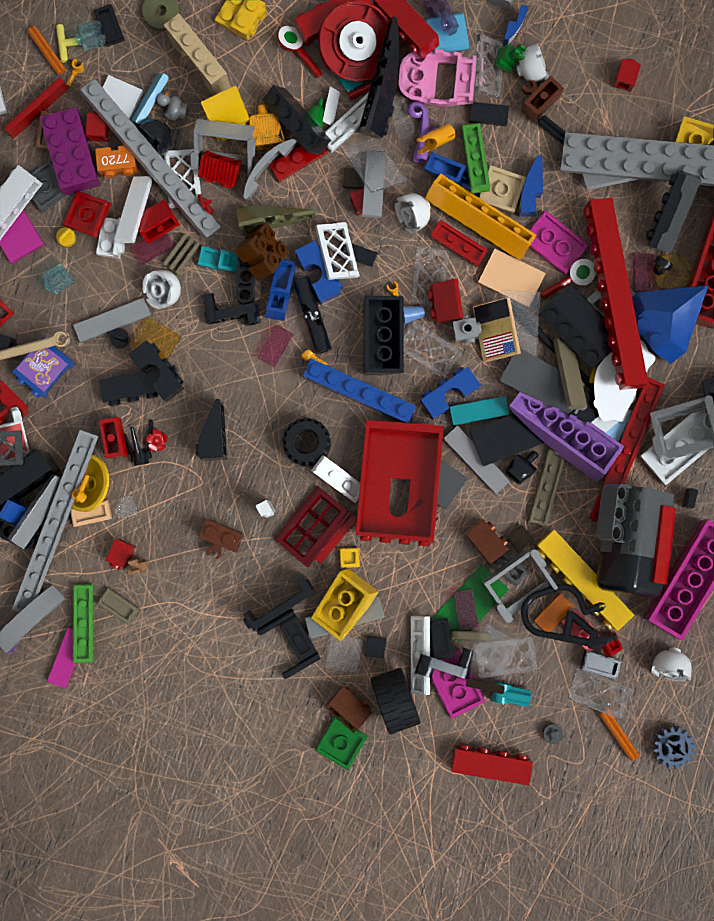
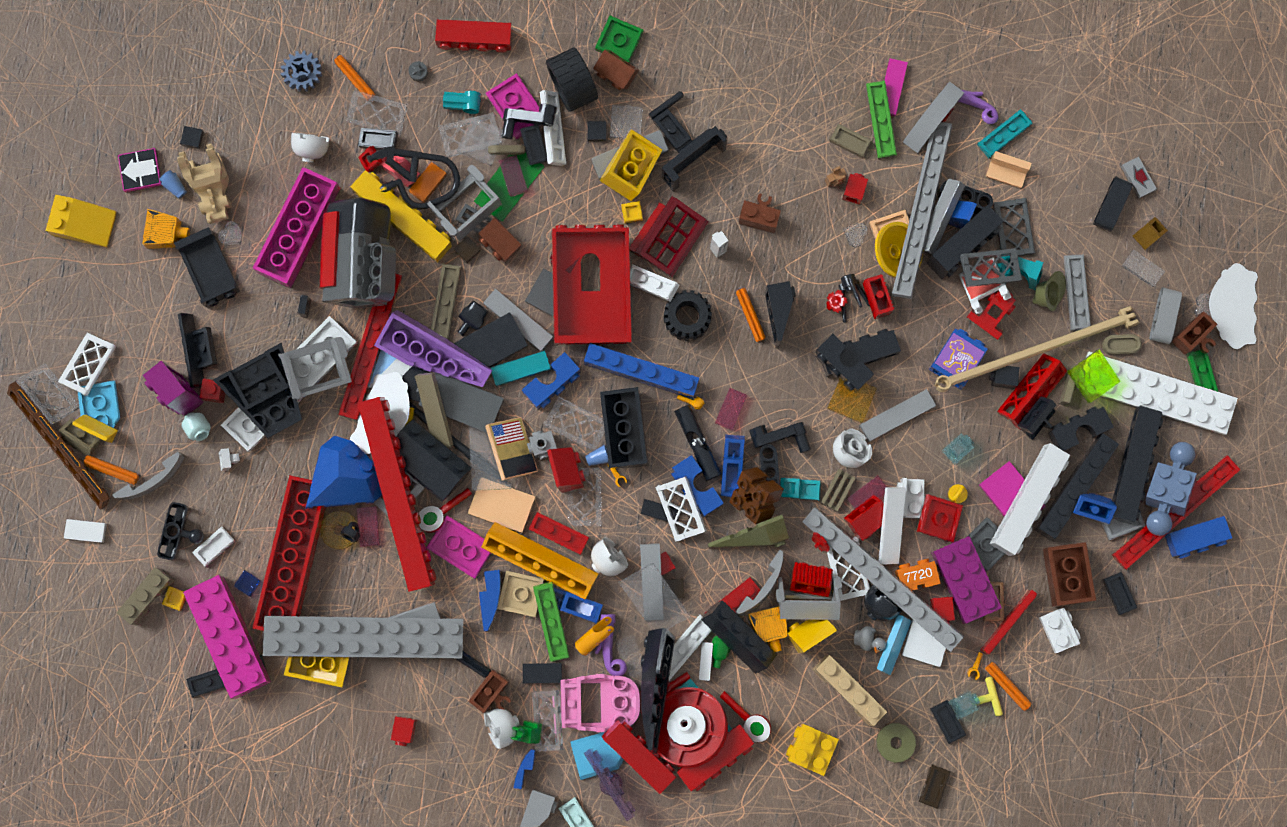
camera: 170 degrees right, 5 degrees down
light orange hand [72,475,90,503] -> none
black tile [110,328,130,348] -> none
dark brown tile [465,678,505,694] -> none
piece [646,169,701,253] -> none
none -> orange axle [736,288,766,342]

